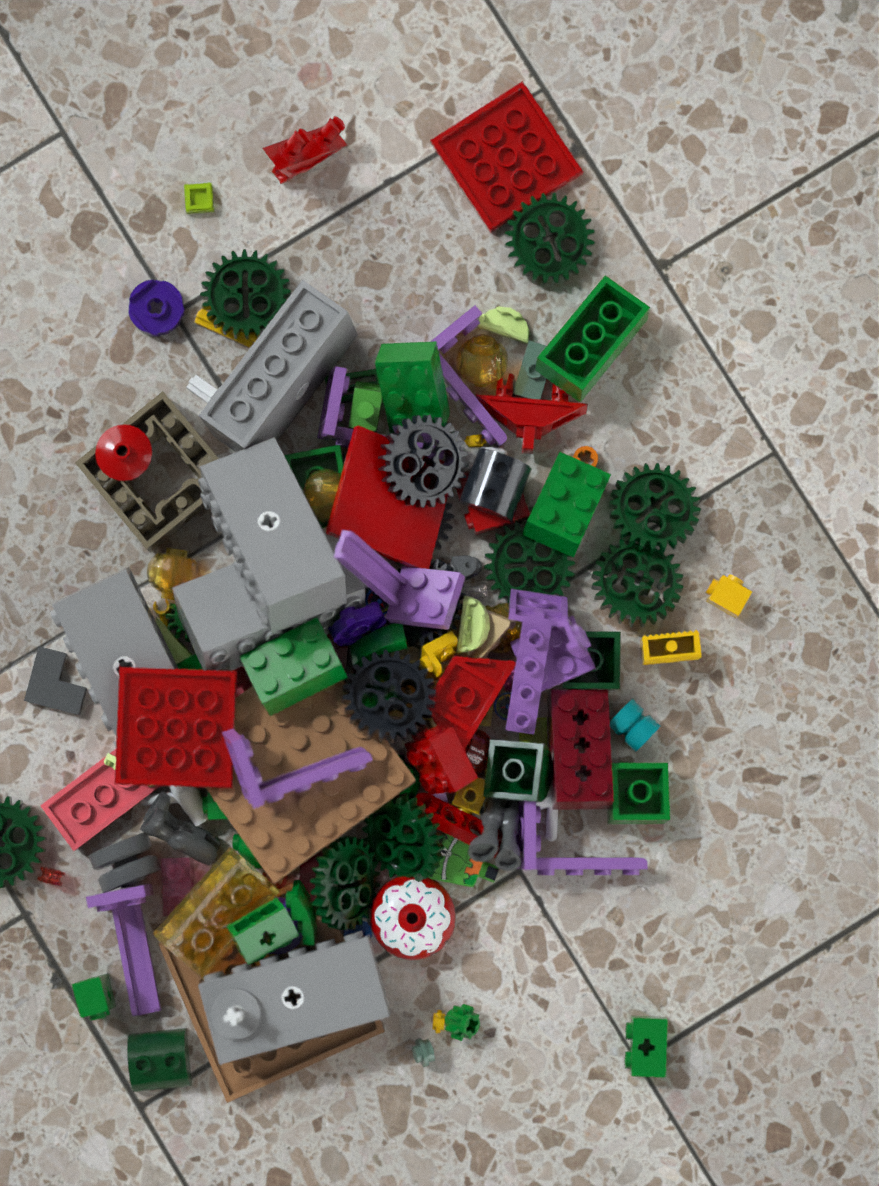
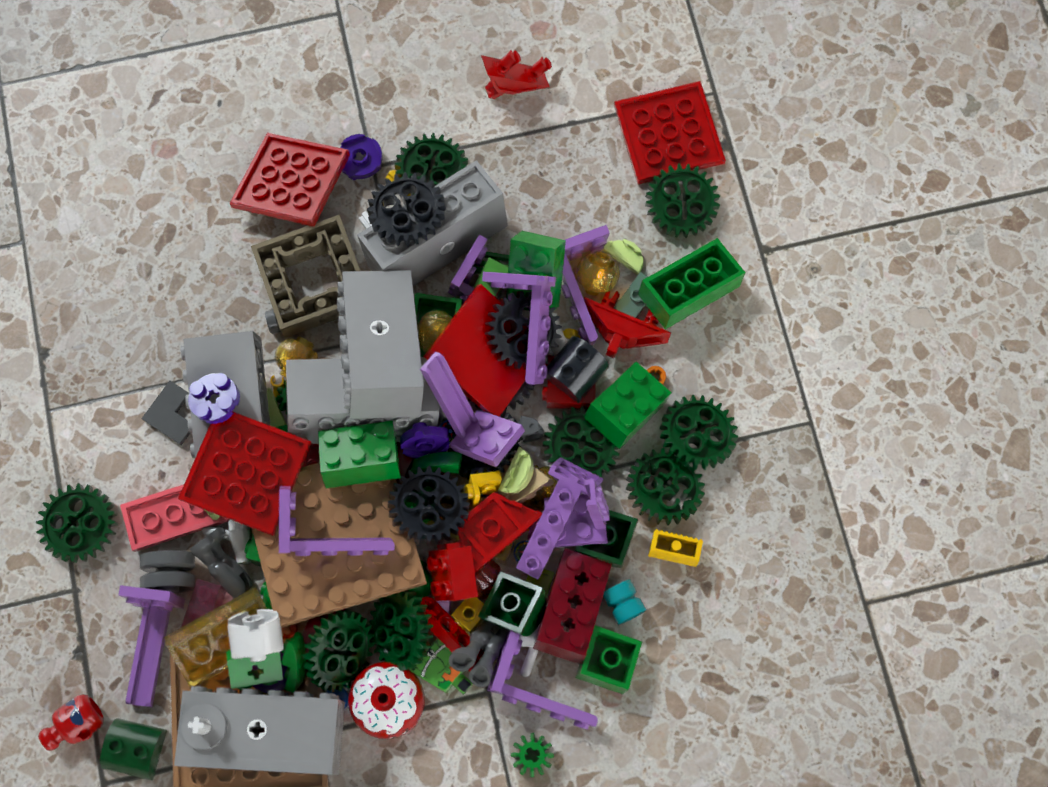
camera: 15 degrees right, 10 degrees down
clear red bush [37,866,66,886] -> none
green brick [72,973,116,1021] -> none
red dish [95,424,152,481] -> none
lime tile [184,182,214,214] -> none
yellow brick [705,574,752,619] -> none
none -> red piece [38,694,104,751]
none -> plate [188,373,240,424]
none -> white brick [227,609,284,662]
none -> red tile [230,133,350,227]
none -> dark grey tile [265,309,280,334]
none -> black gear [367,172,446,247]
none -> medium lavender bracket [482,272,556,384]
none -> green gear [511,733,554,778]

